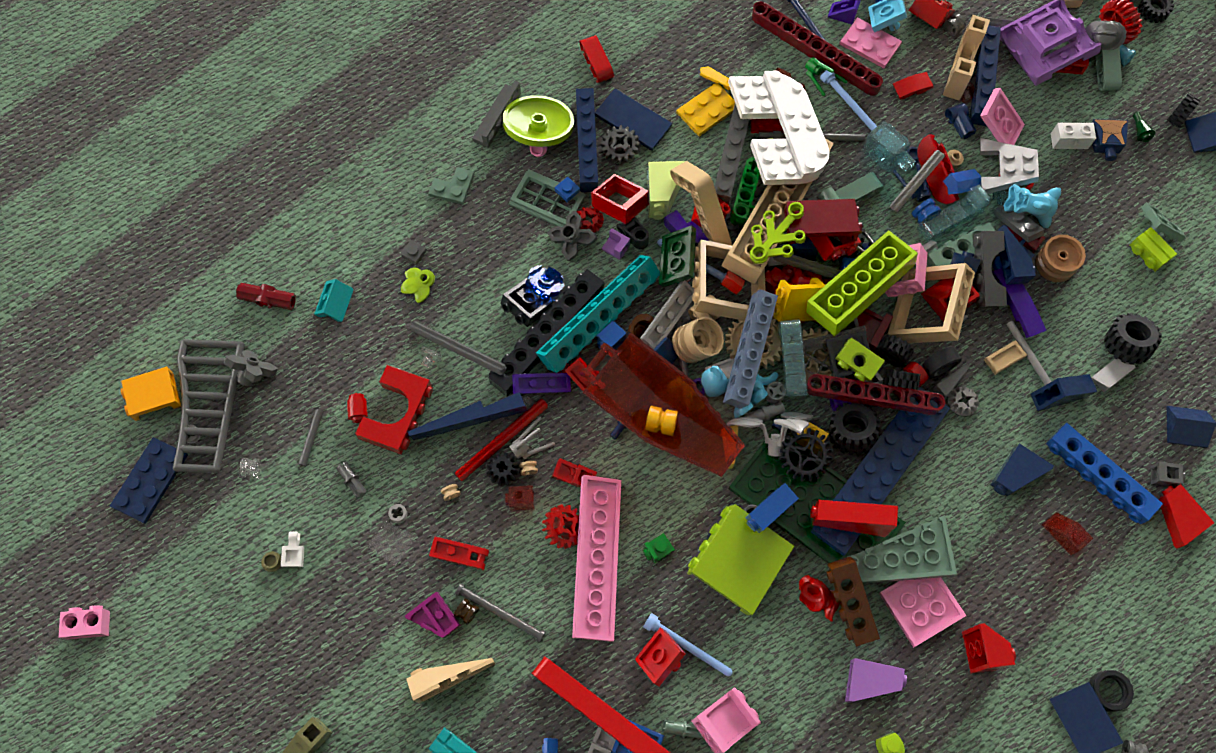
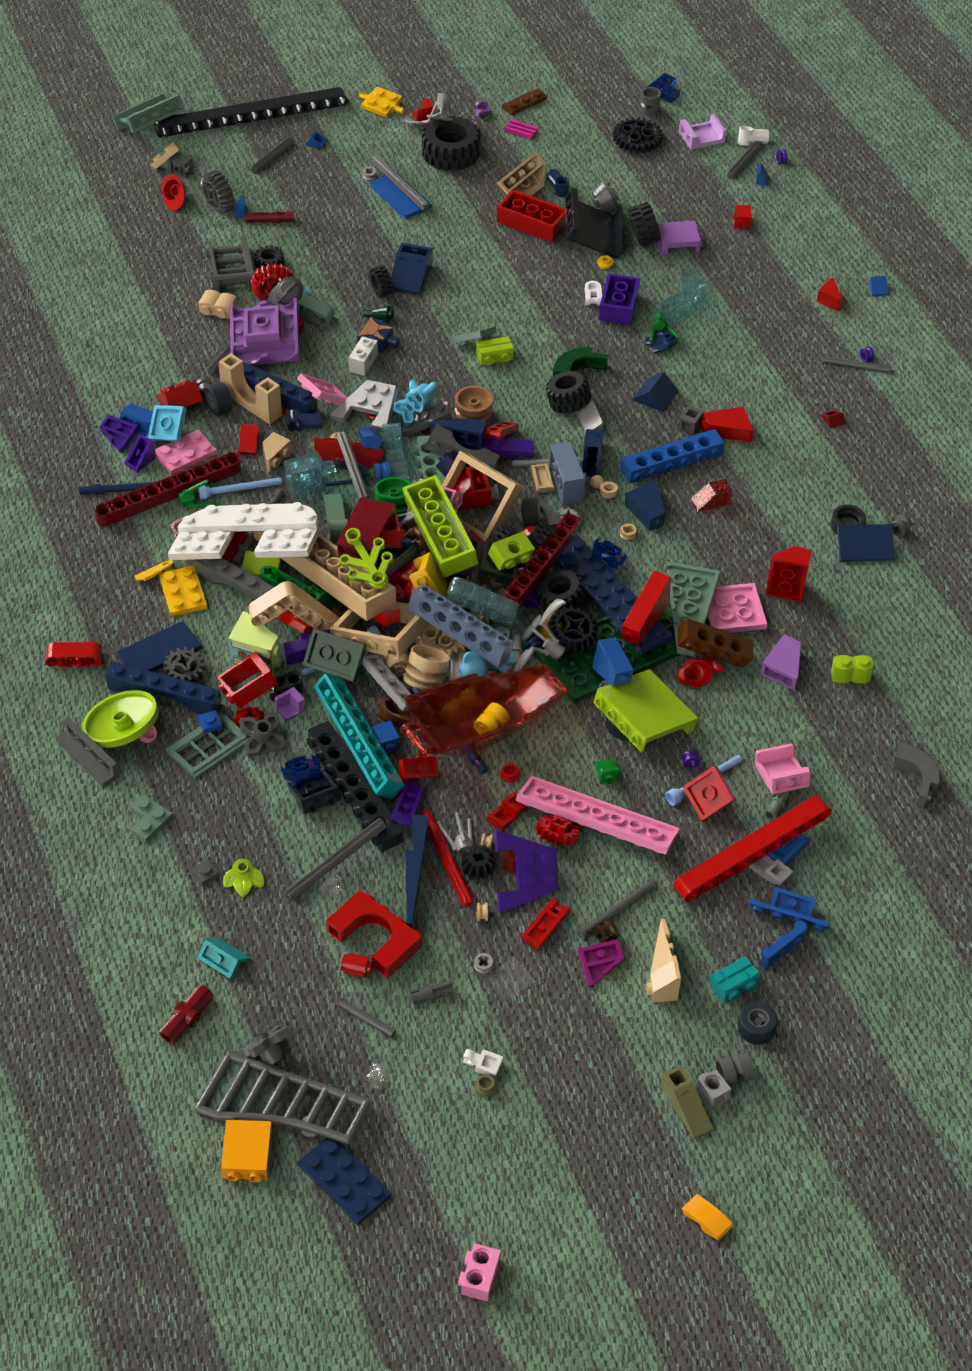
camera: 70 degrees left, 20 degrees down
none -> black wheel [204,382,233,416]
none -> tan slope [263,432,291,472]
none -> green wheel [374,477,412,519]
none -> red plate [484,421,519,440]
none -> dark purple wing [494,830,559,913]
none -> red plate [500,764,520,782]
none -> sand blue brick [549,441,587,506]
none -> dark green arch [553,347,608,377]
none -> tan plate [590,475,618,499]
none -> clear blue plate [591,539,627,569]
none -> tan bush [620,523,636,540]
none -> dark purple bush [681,750,700,769]

